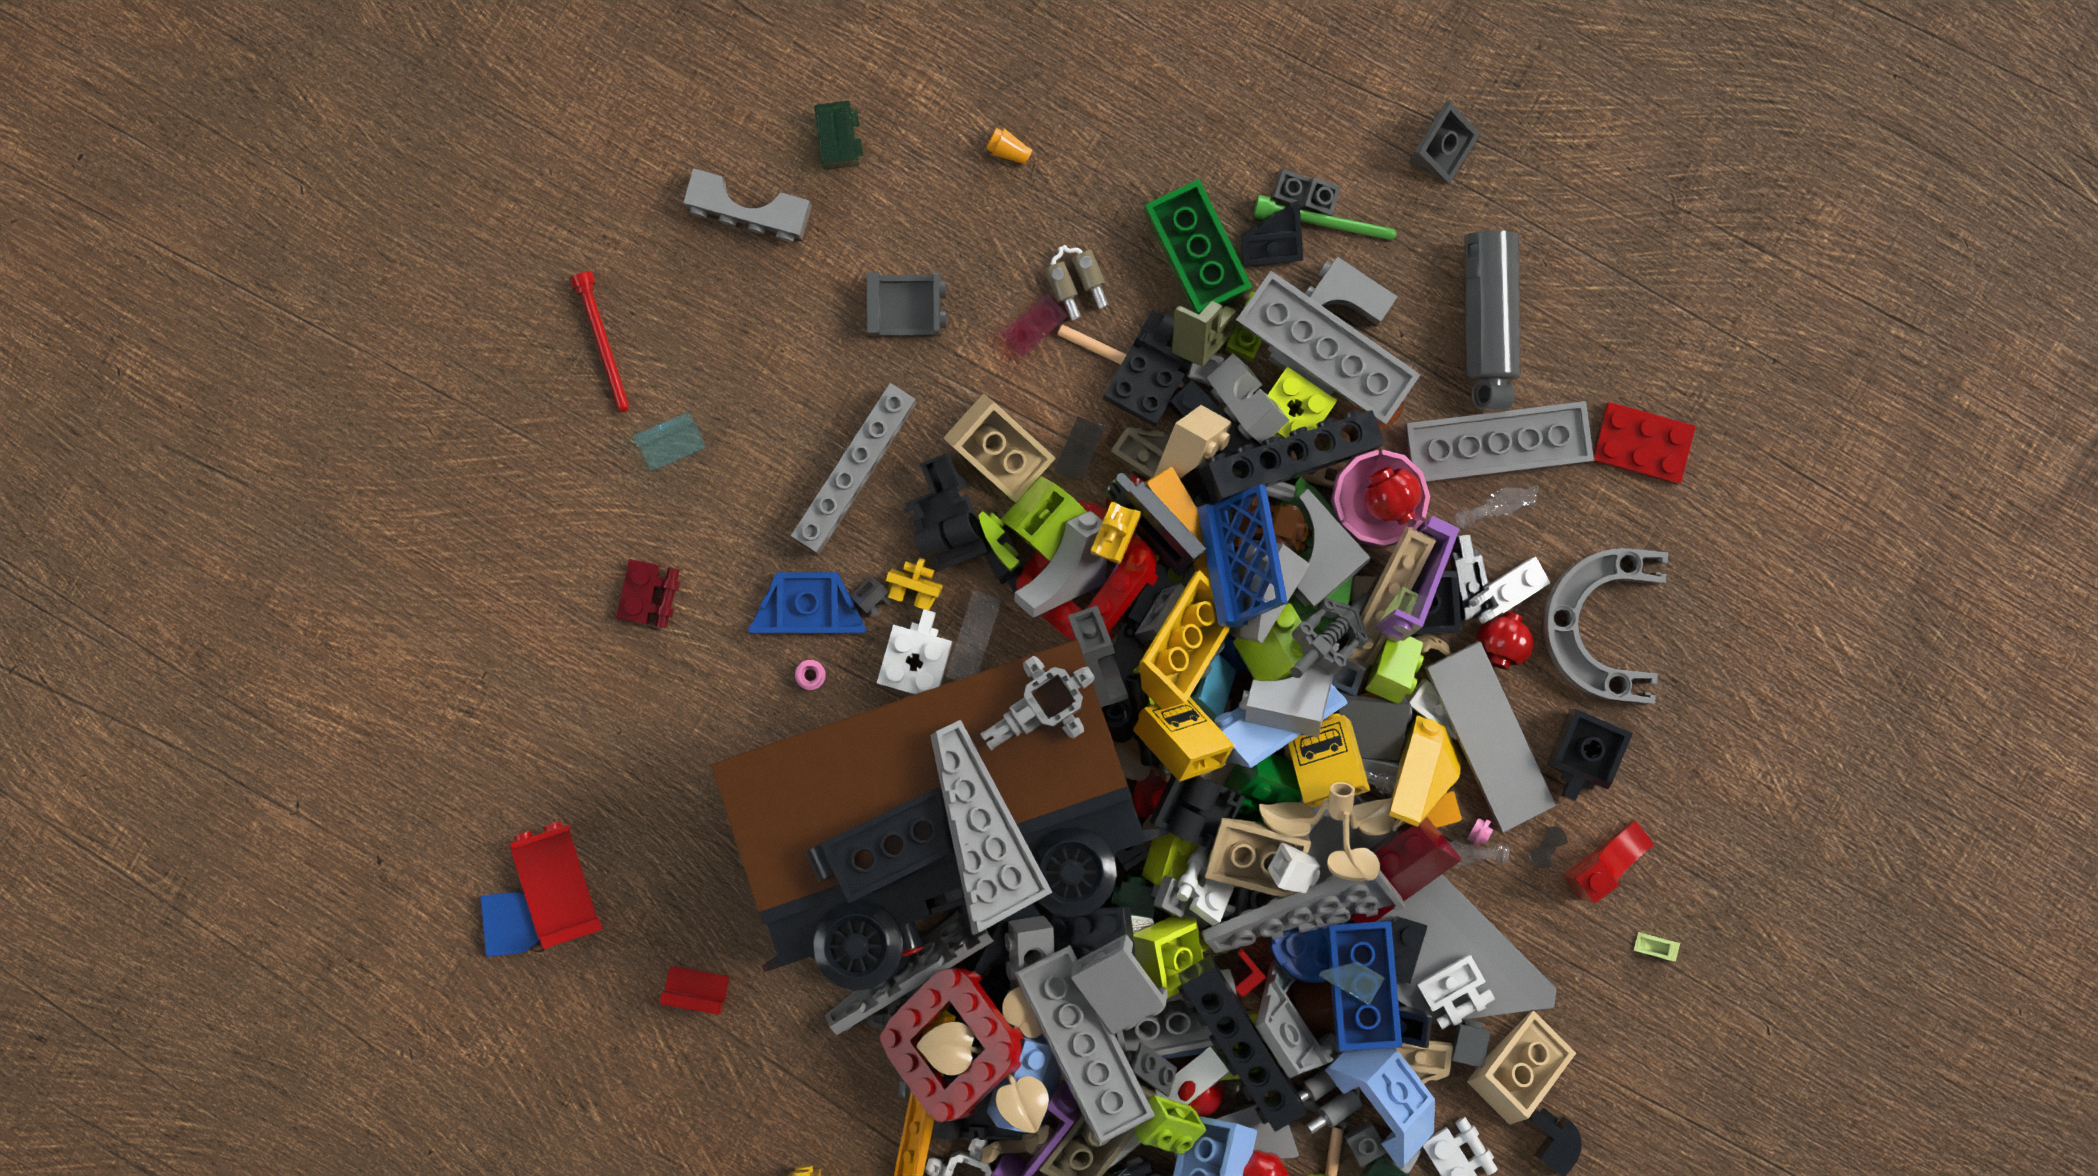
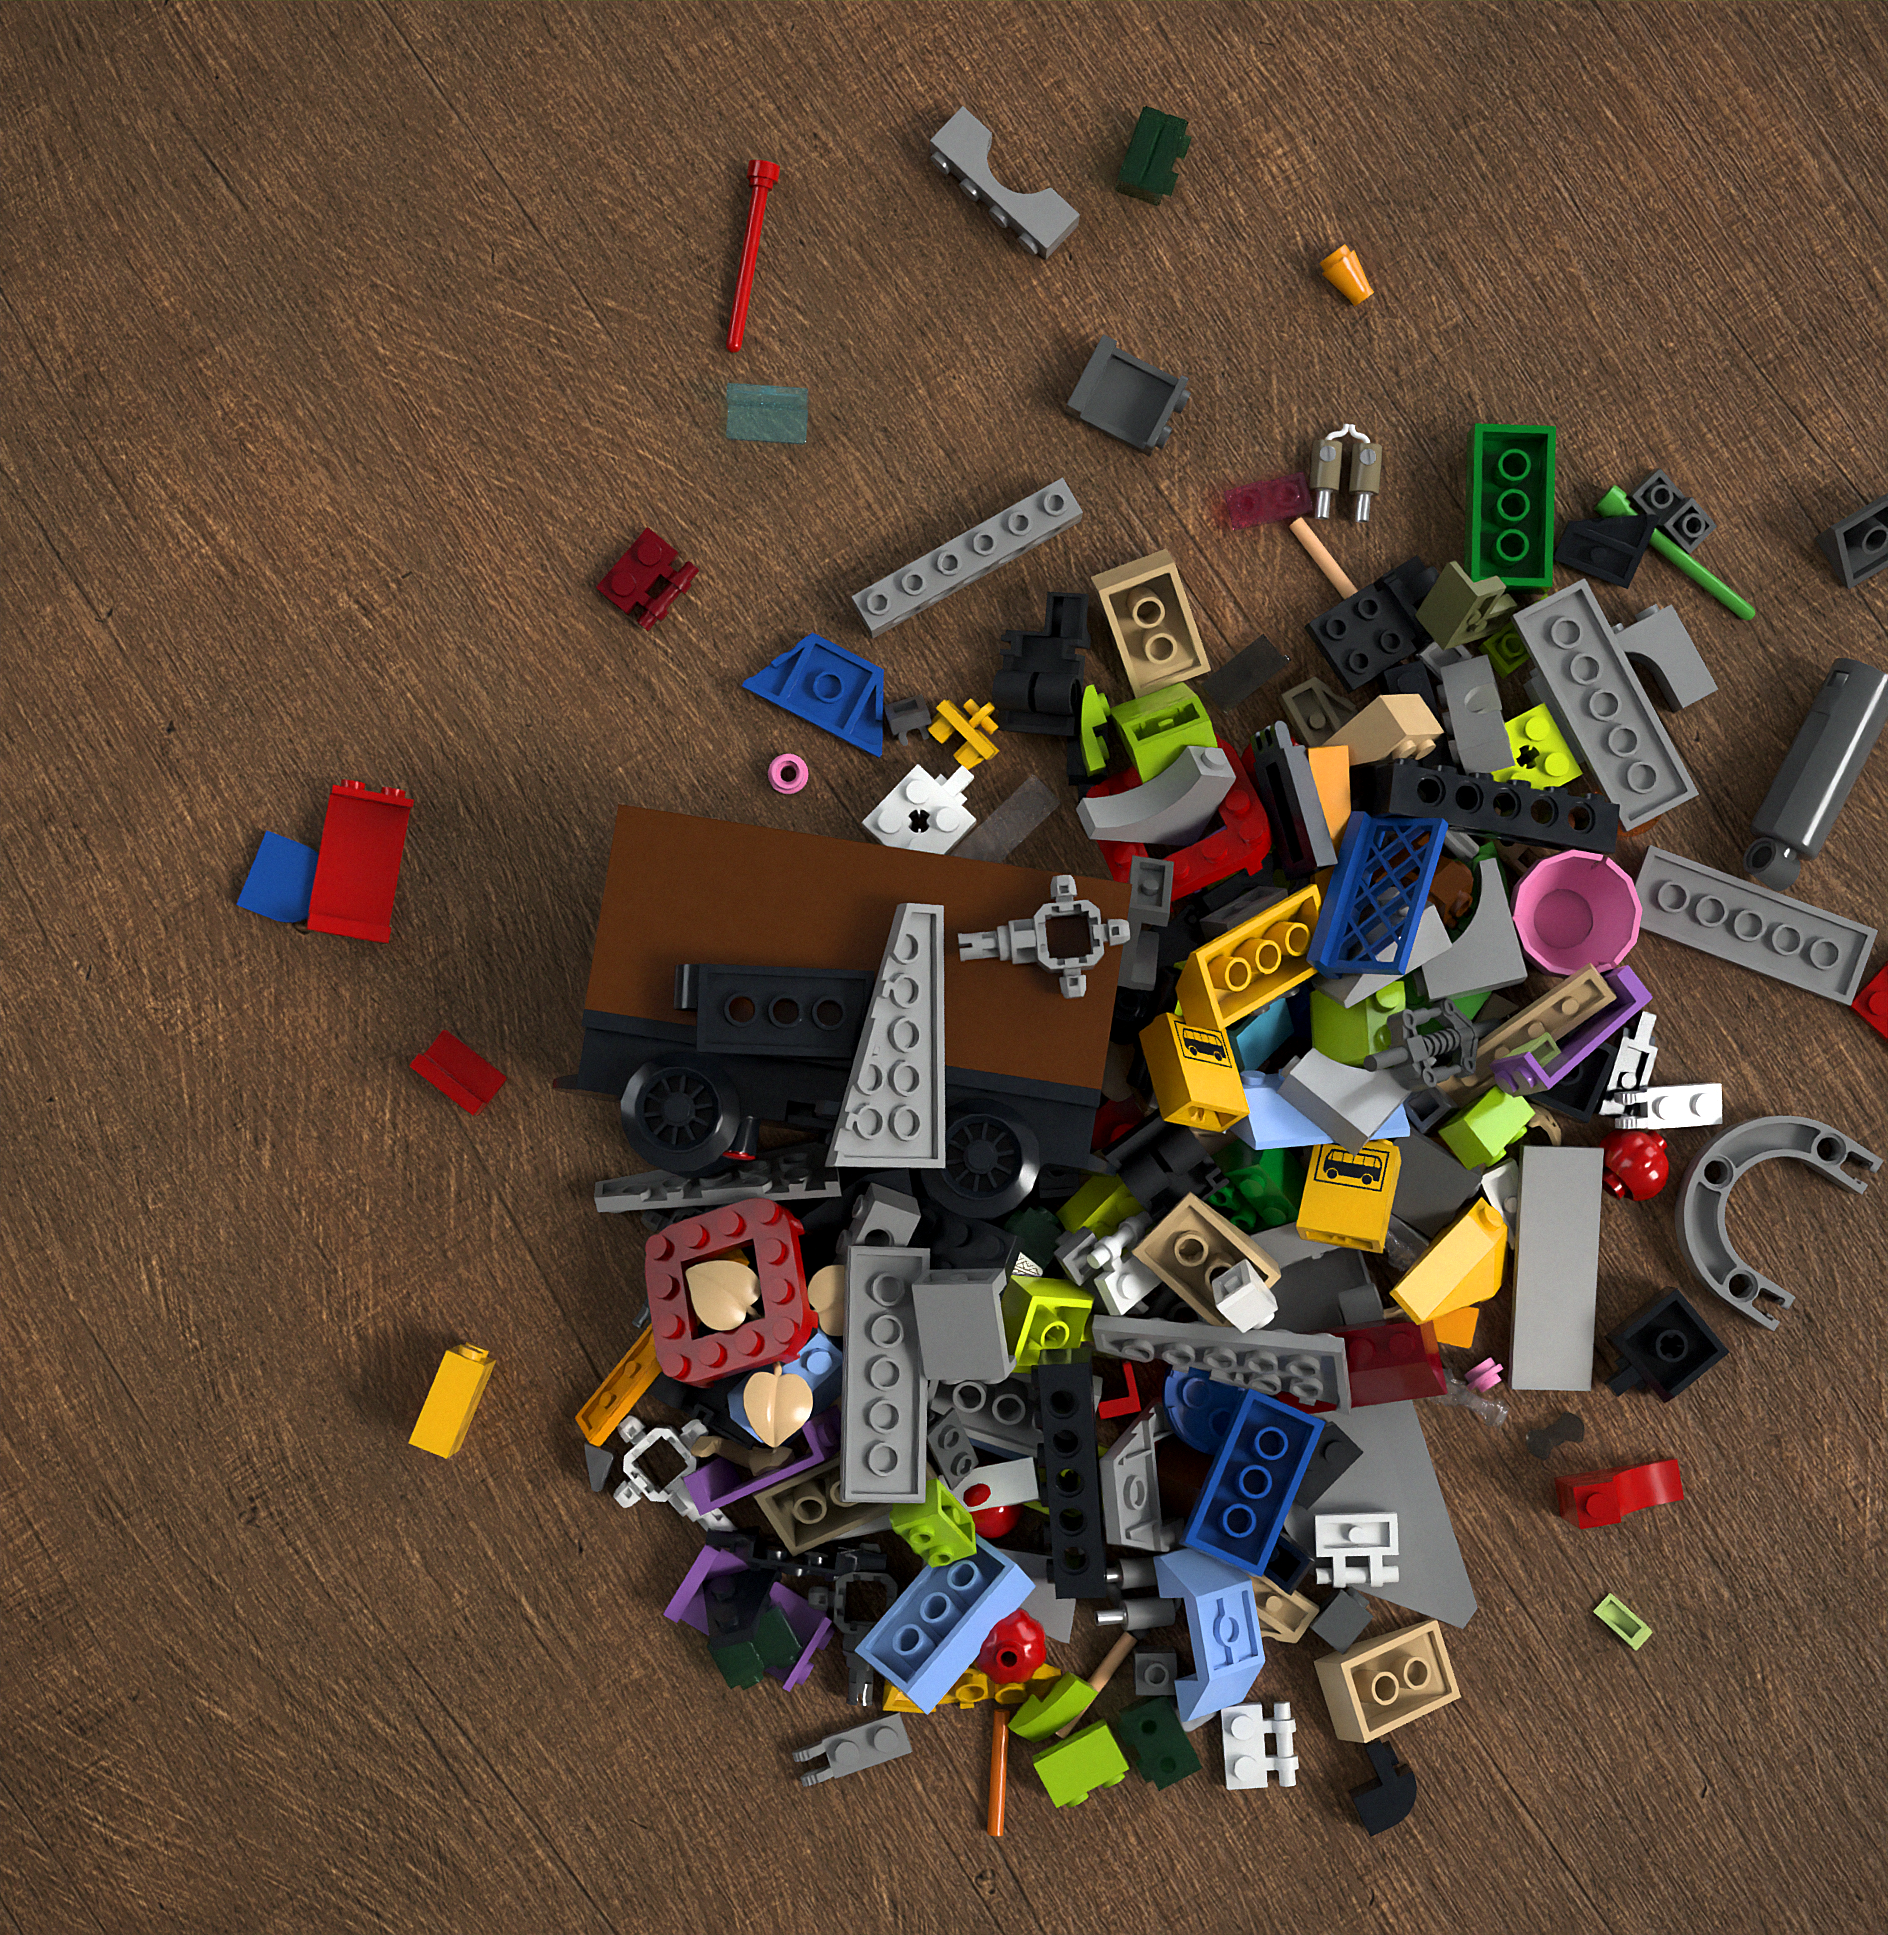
camera: 30 degrees right, 0 degrees up
yellow hips [1090,502,1141,564] -> none
tan plant [1259,782,1395,881] -> none
clear light blue tile [1318,962,1385,1006] -> none
red plant [1364,466,1422,525] -> none
clear piece [1455,485,1539,530] -> none

